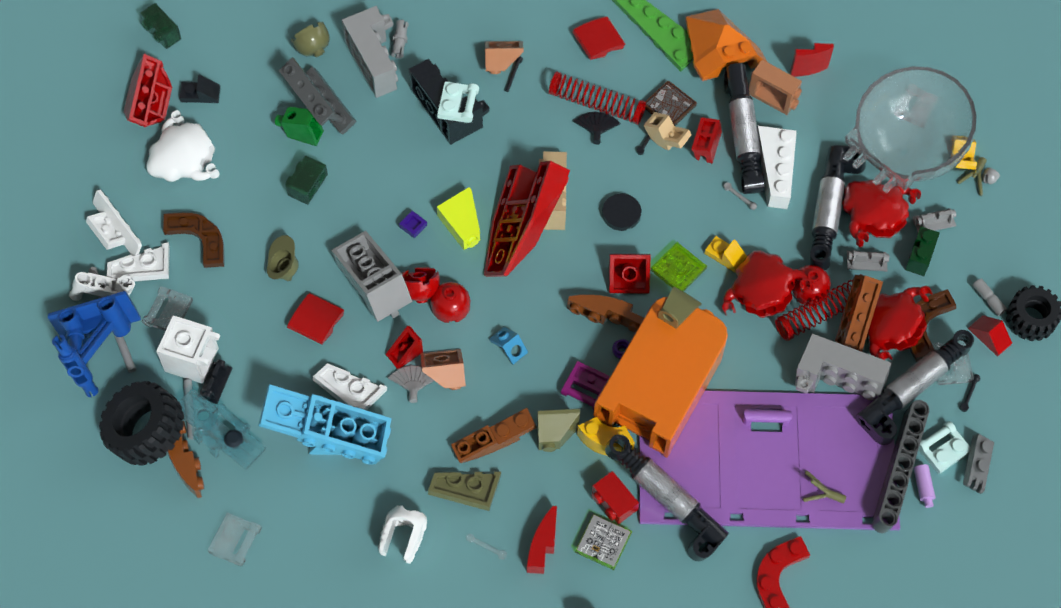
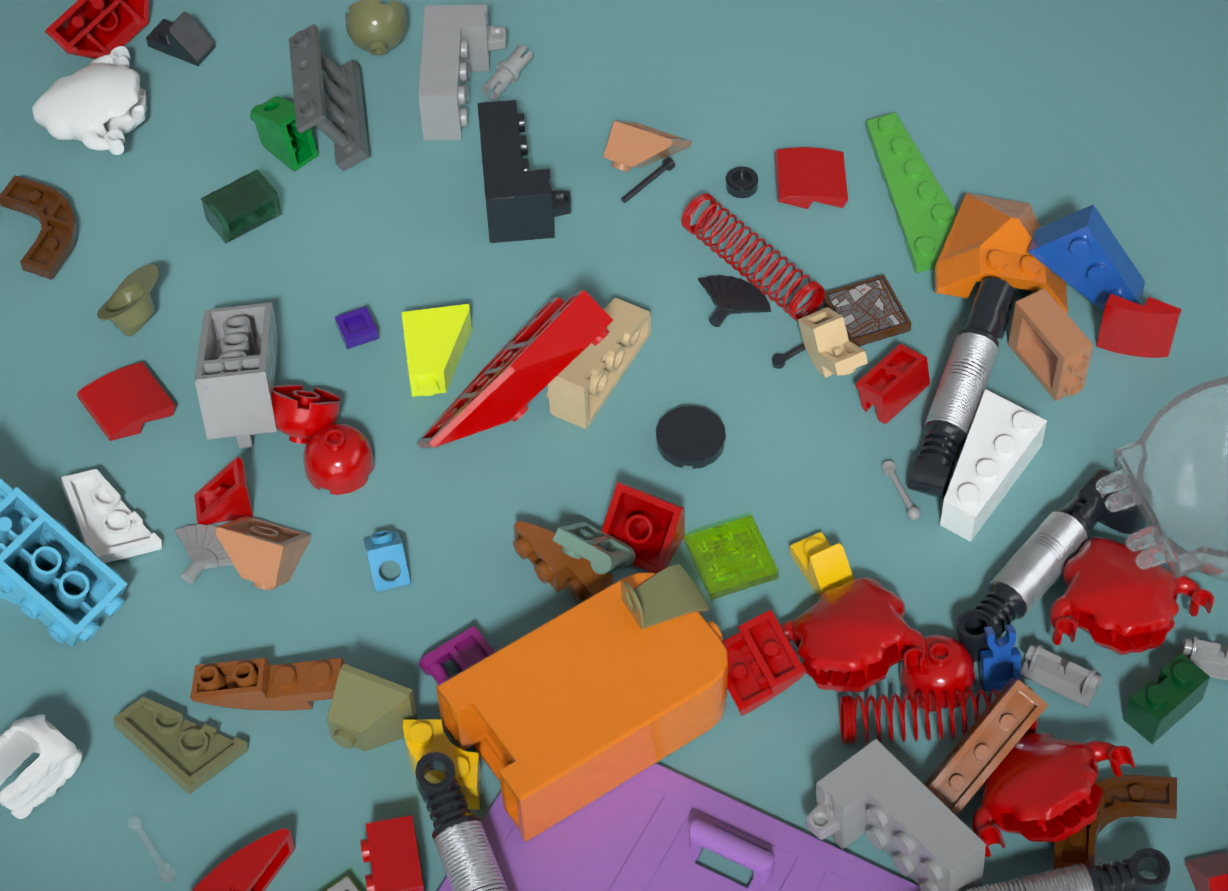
camera: 30 degrees right, 10 degrees down
light aqua plate [437,81,479,123] -> none
none -> sand green plate [552,521,636,574]
none -> red slope [722,609,806,716]
none -> black tile [726,167,758,198]
none -> blue plate [980,624,1021,691]
none -> blue wedge [1028,204,1145,311]

